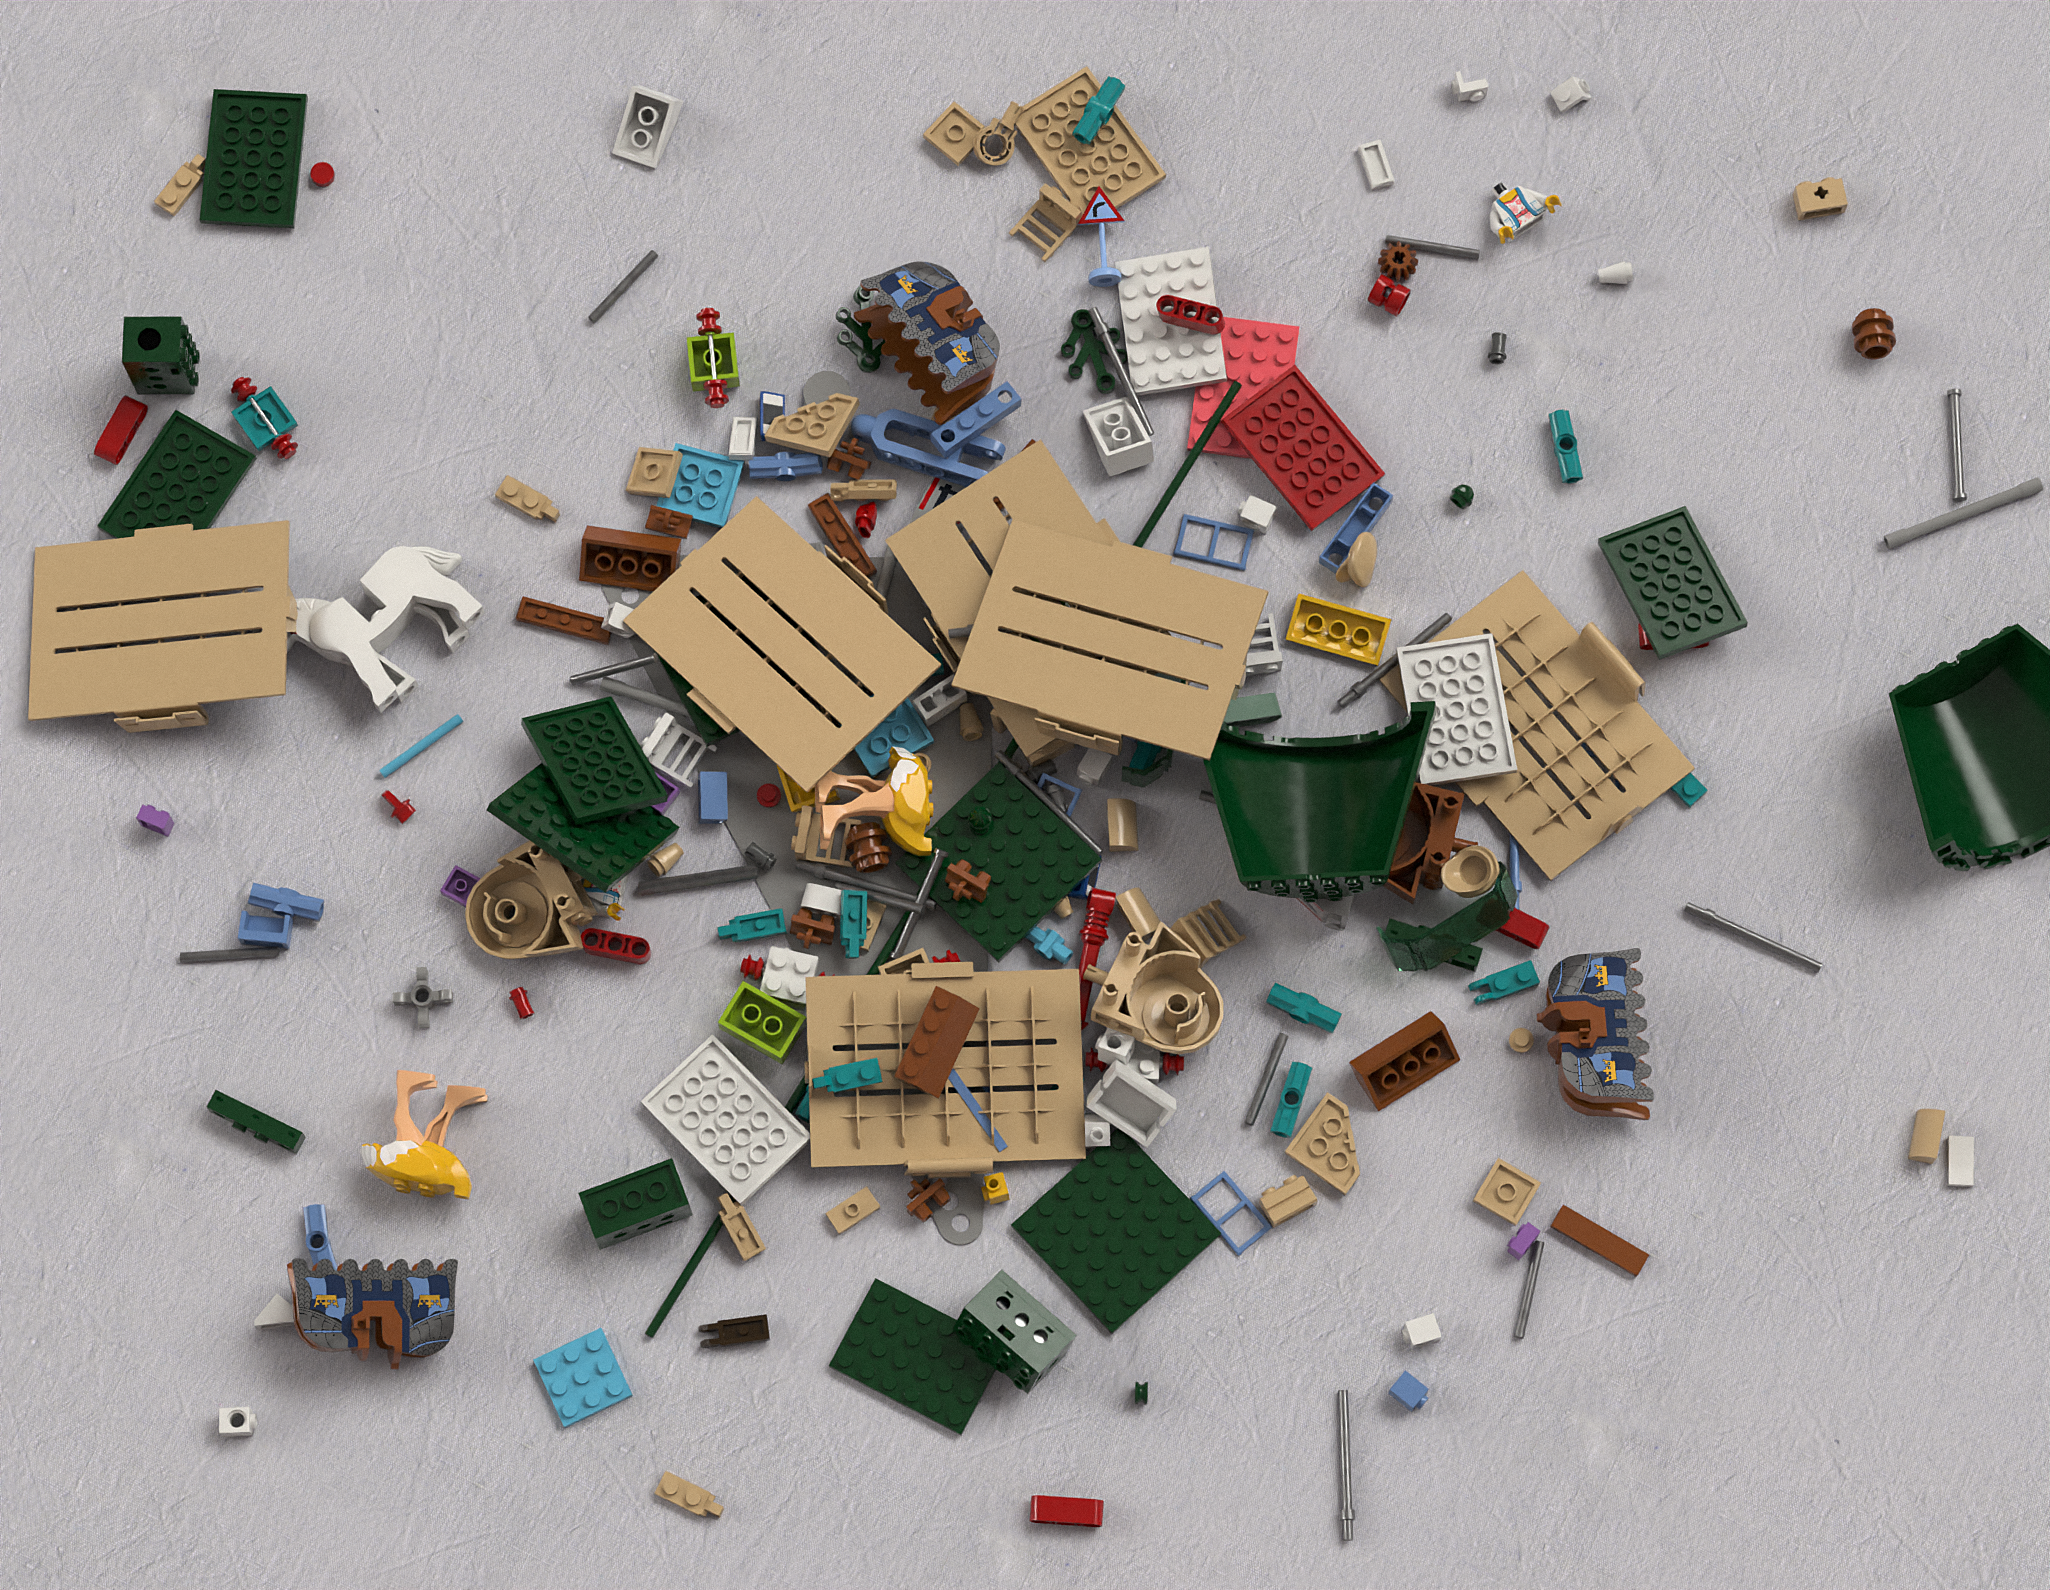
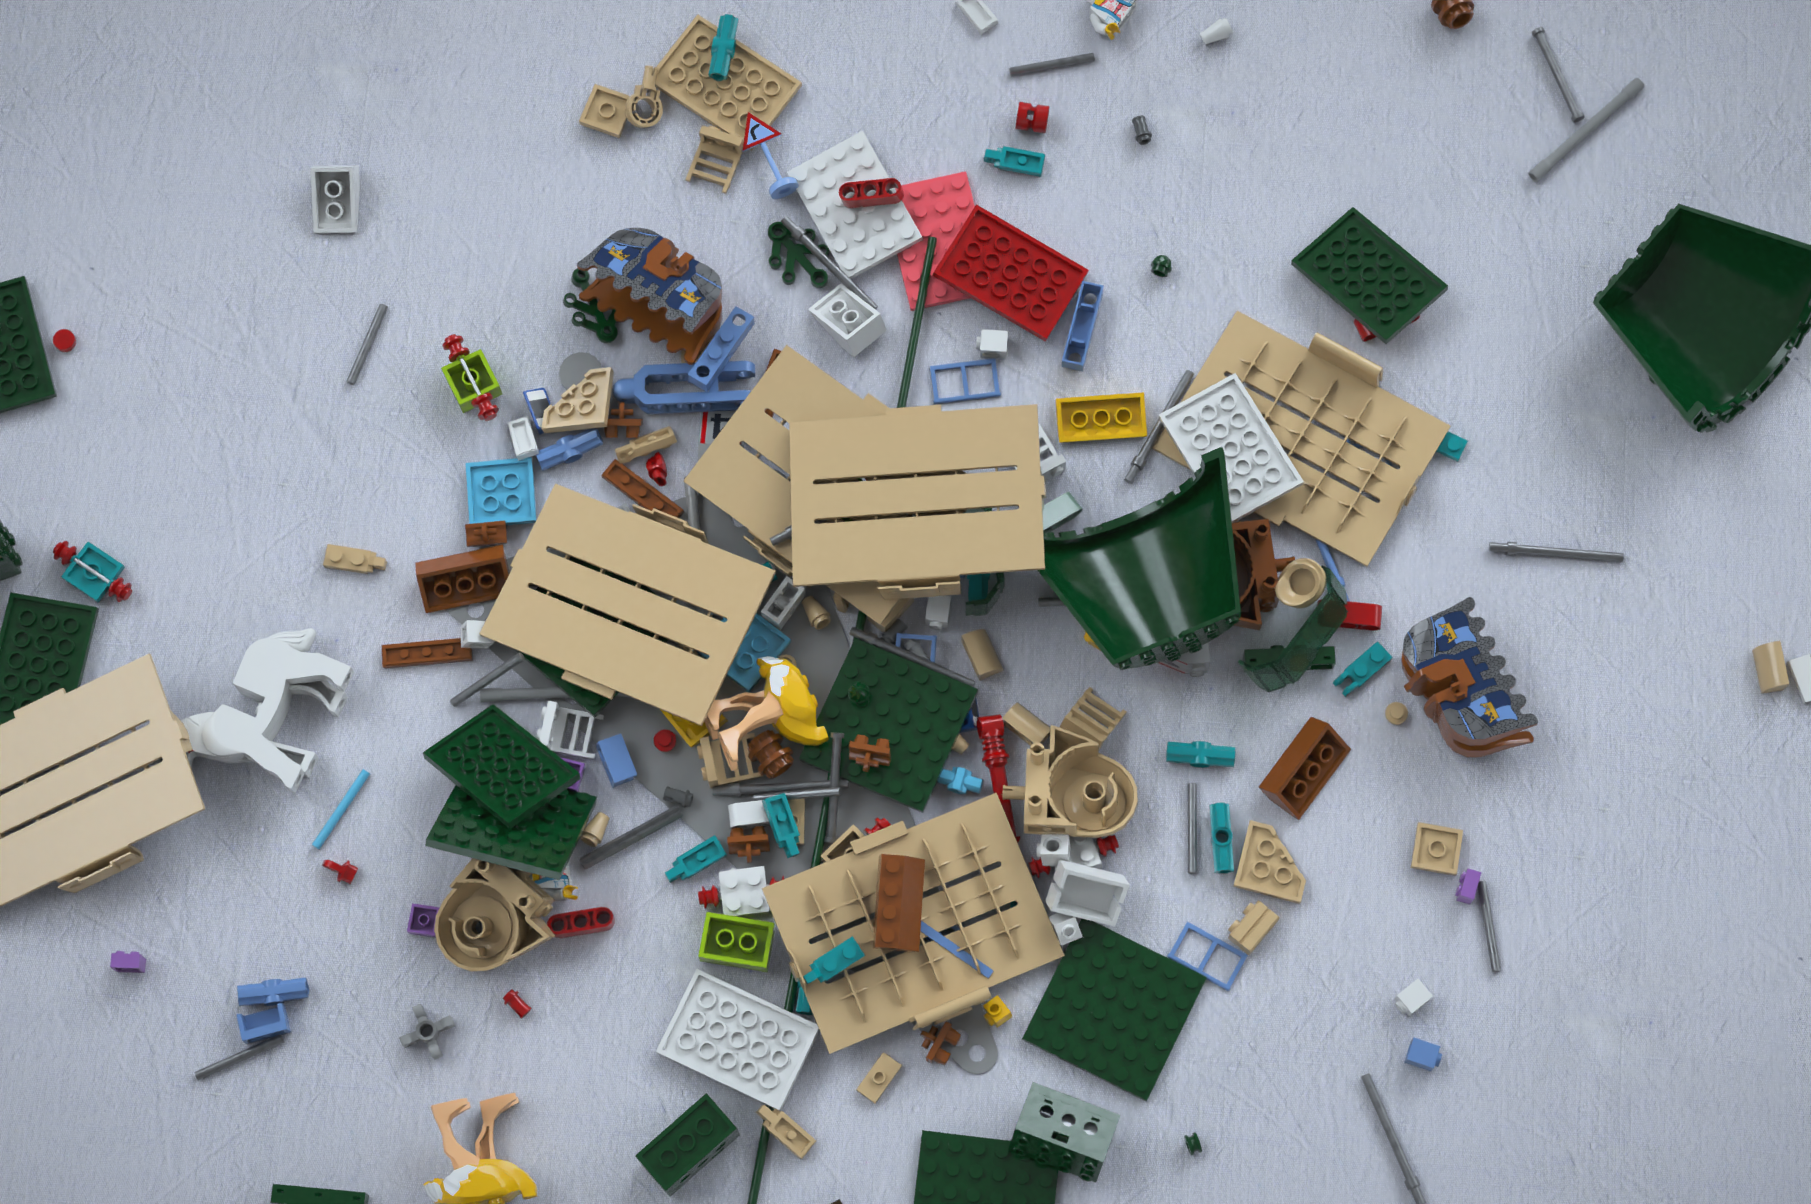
camera: 20 degrees left, 0 degrees up
tan tile [626,447,683,498] -> none
tan piece [1336,532,1377,587] -> none
dark orange gear [1378,241,1418,283] -> none
teal piece [1548,409,1583,484] -> none
dark orange tile [1550,1205,1649,1277] -> none
none -> teal hinge [984,146,1045,177]

